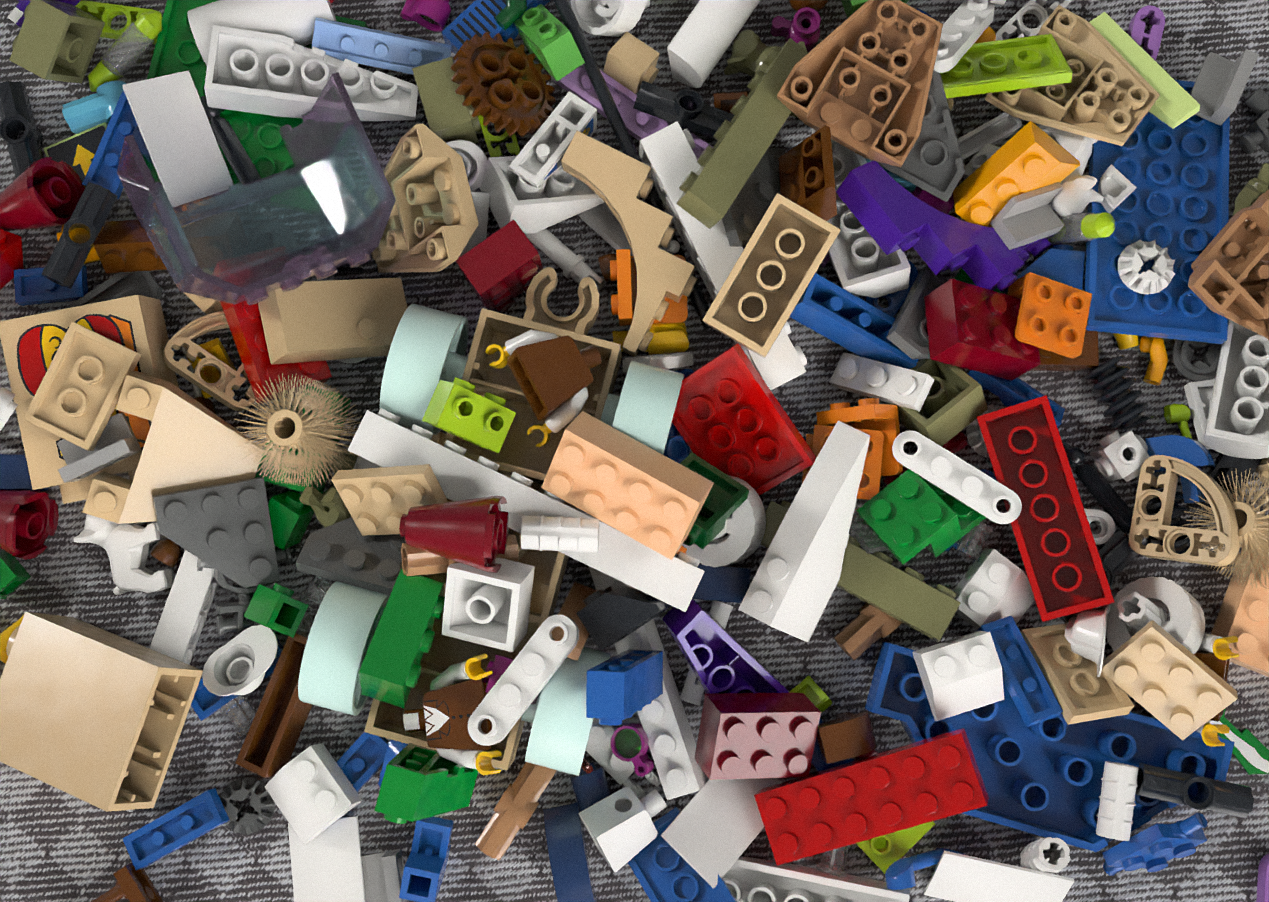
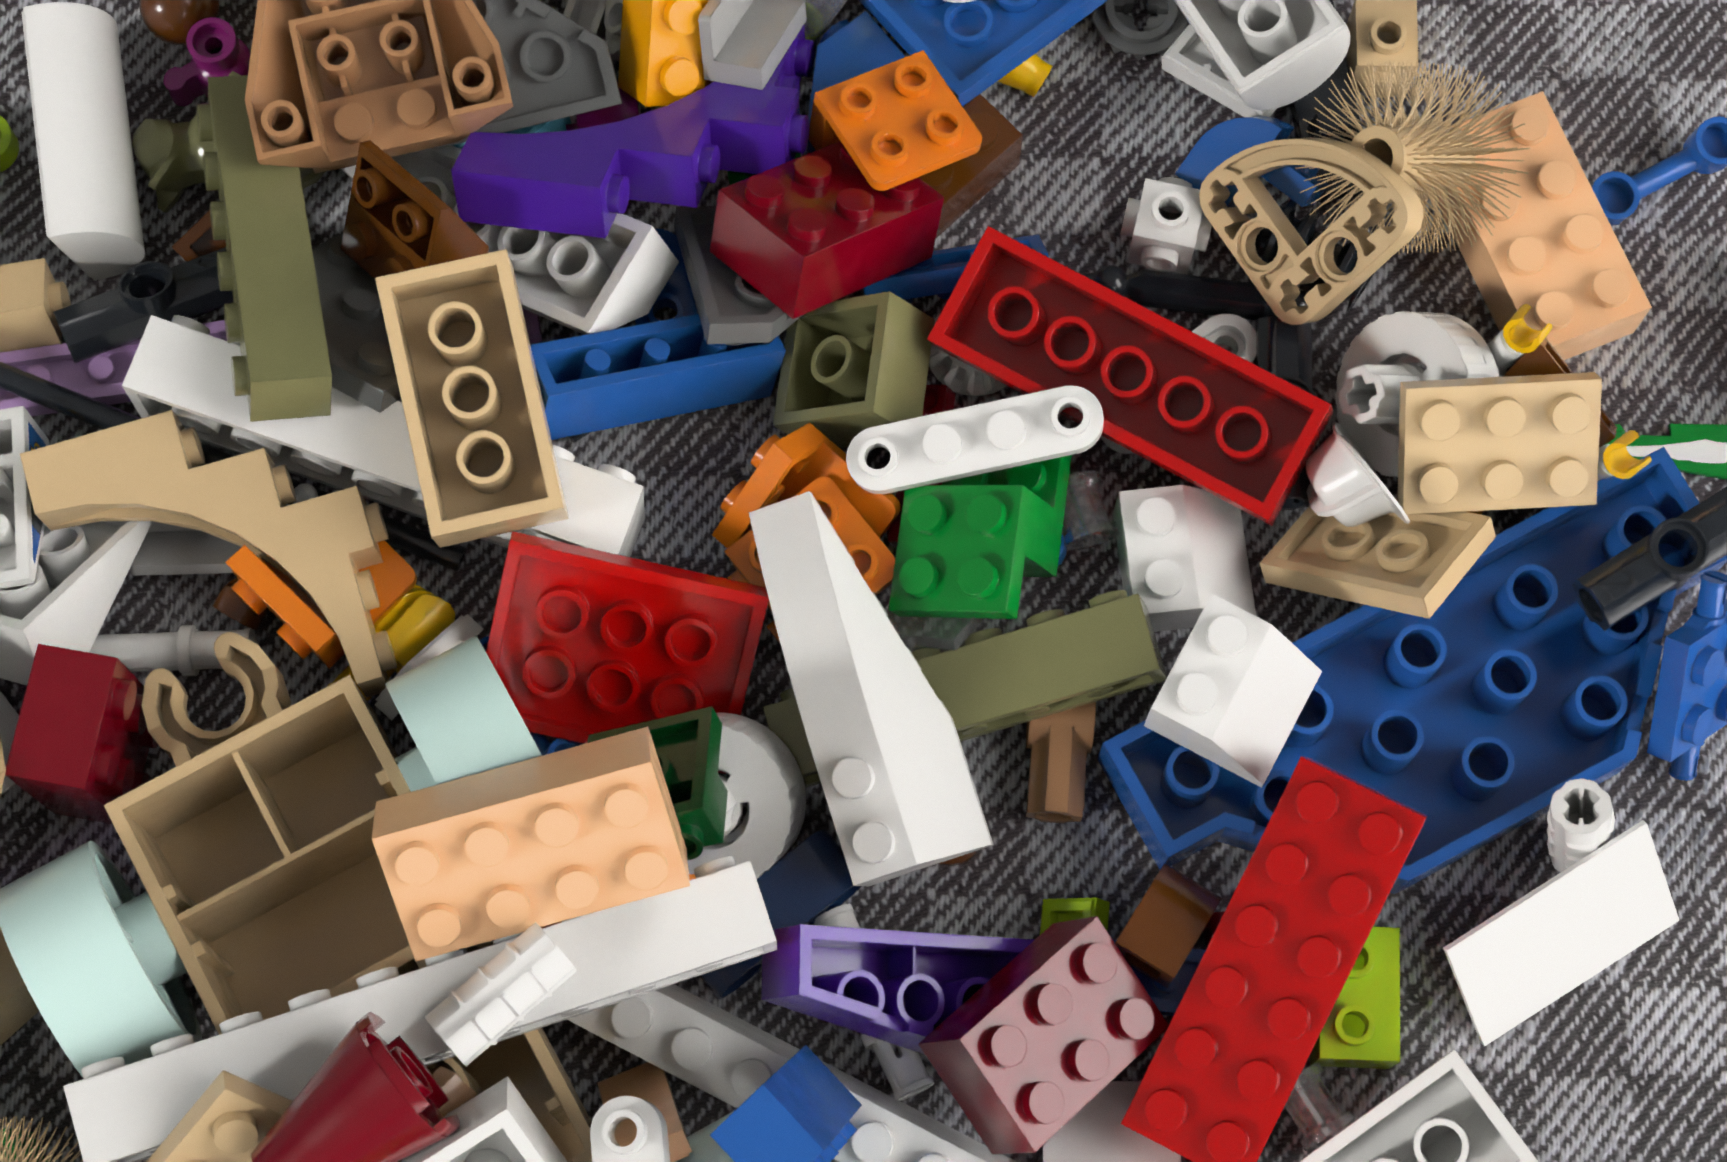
camera: 45 degrees left, 10 degrees down
lime brick [422,377,516,453] -> none
reddish brown torso [485,330,601,447] -> none
black slope [576,586,672,651] -> none
white plate [829,352,934,411] -> none
blue bar [885,848,964,890] -> none
blue plate [977,615,1063,727] -> none
black piece [1085,355,1154,431] -> none
white axle [1096,761,1139,841] -> none
light orange arm [1139,336,1168,385] -> none
lime hand [1164,404,1193,439] -> none

